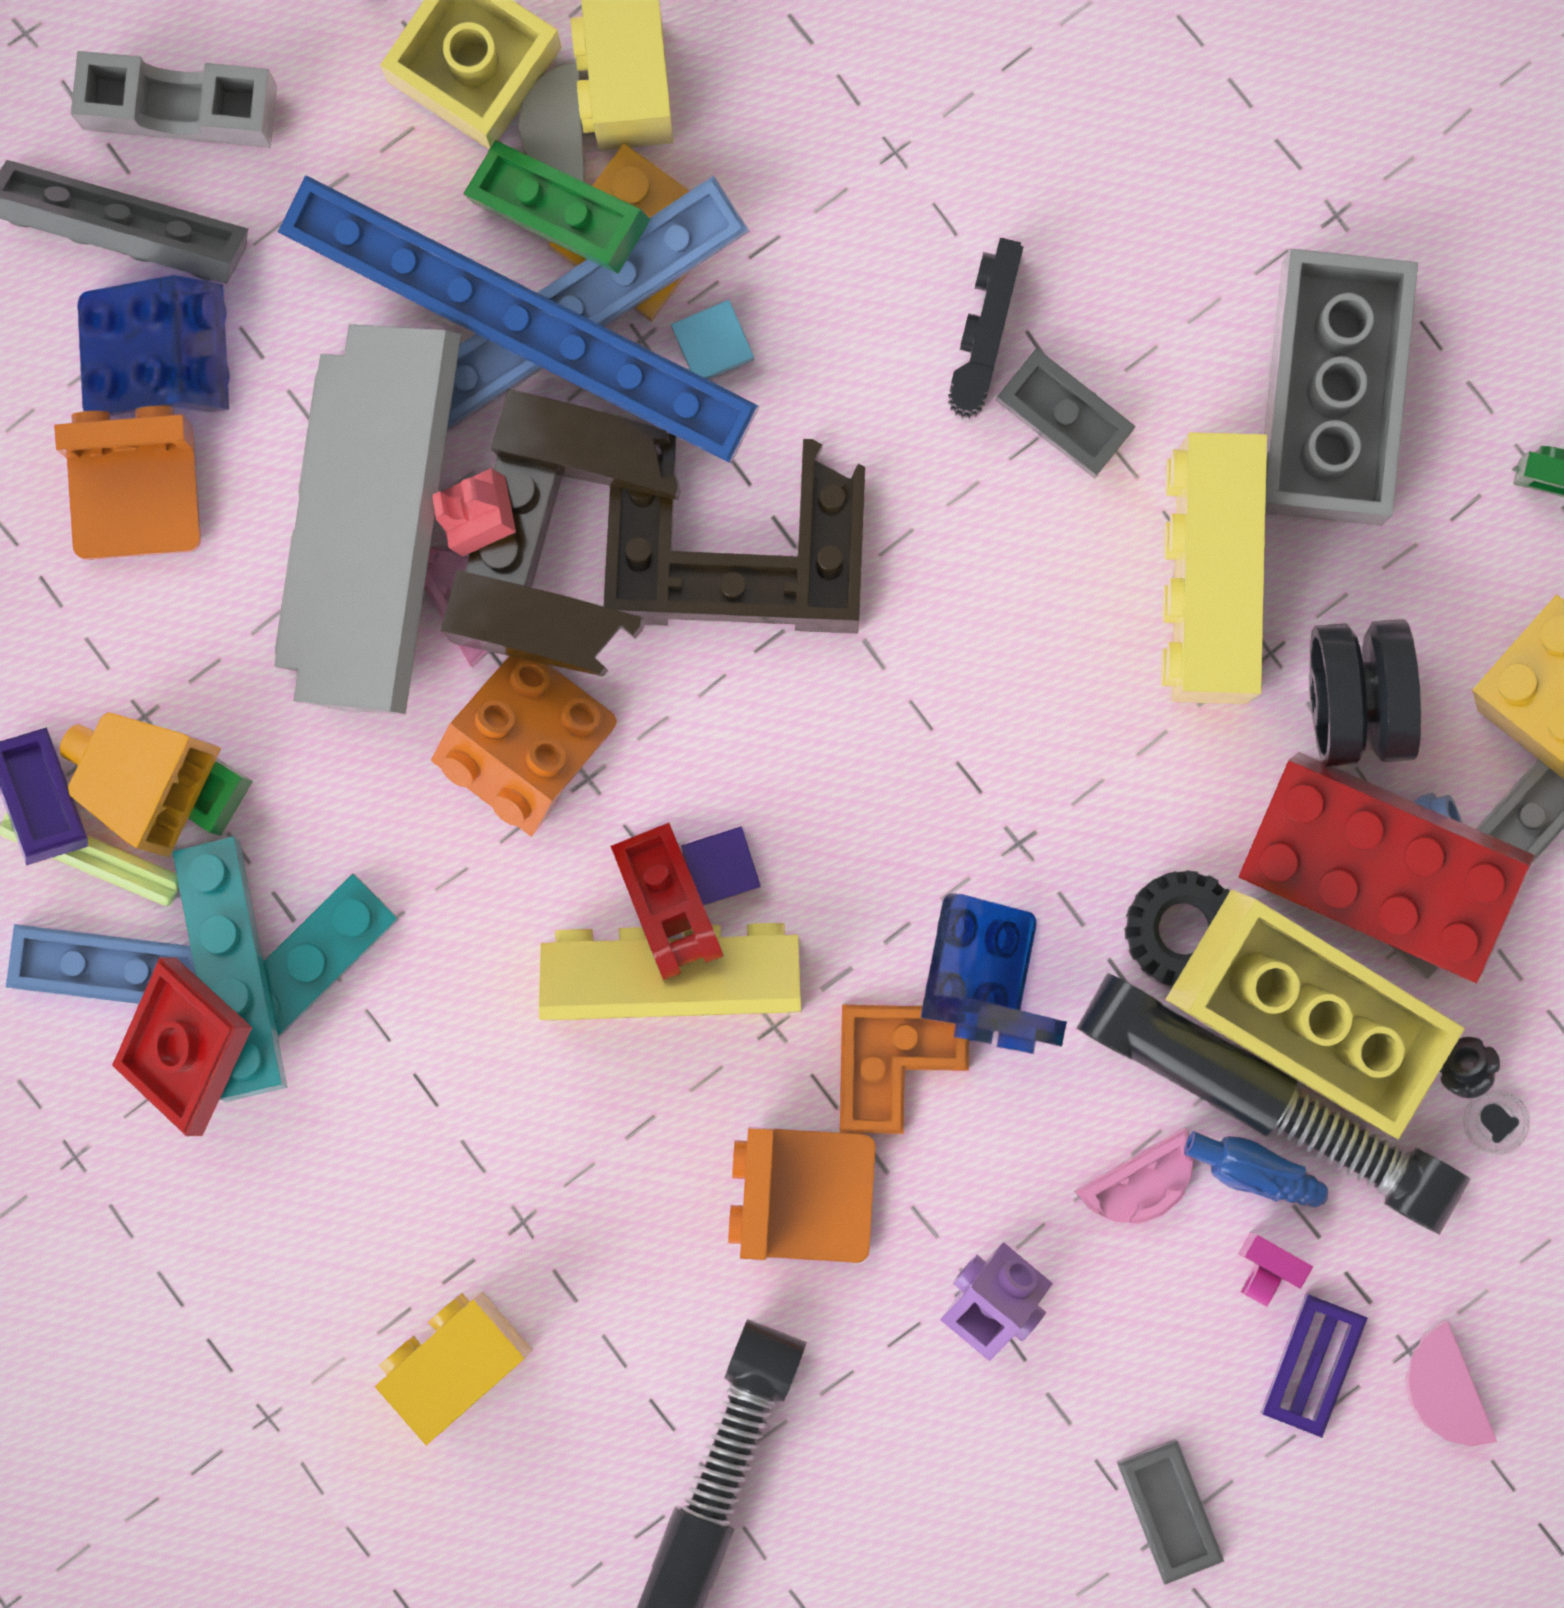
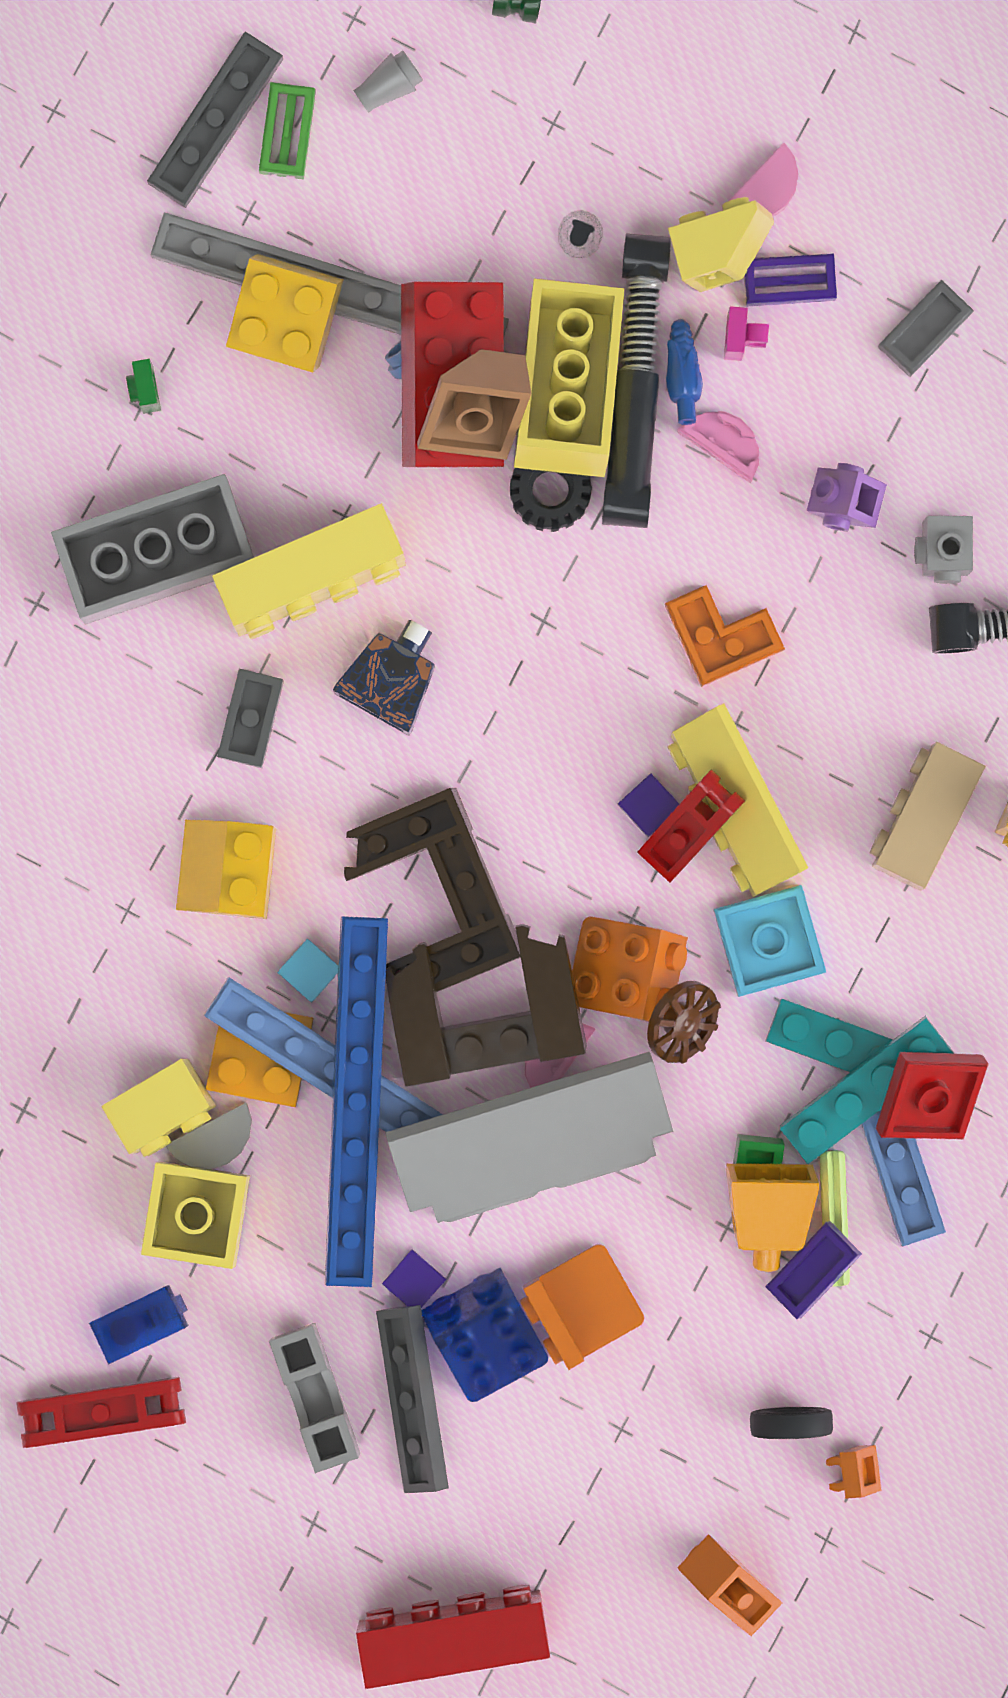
camera: 120 degrees left, 0 degrees up
coral tile [432,468,516,556] -> none
green plate [463,140,651,274] -> none
orange bracket [728,1127,876,1263] -> none
clear blue bracket [920,893,1067,1055] -> none
black hinge [948,237,1024,419] -> none
black wheel [1309,619,1421,767] -> none
black plate [1439,1036,1500,1098] -> none
none -> yellow slope [176,820,276,919]
none -> torso [333,620,435,736]
none -> dark purple tile [382,1249,446,1308]
none -> medium nougat slope [417,349,532,460]
none -> reddish brown wheel [647,981,721,1064]
none -> light yellow slope [668,197,774,292]
none -> medium azure tile [713,885,827,997]
none -> tan brick [870,742,986,891]
none -> light grey brick [914,516,973,584]

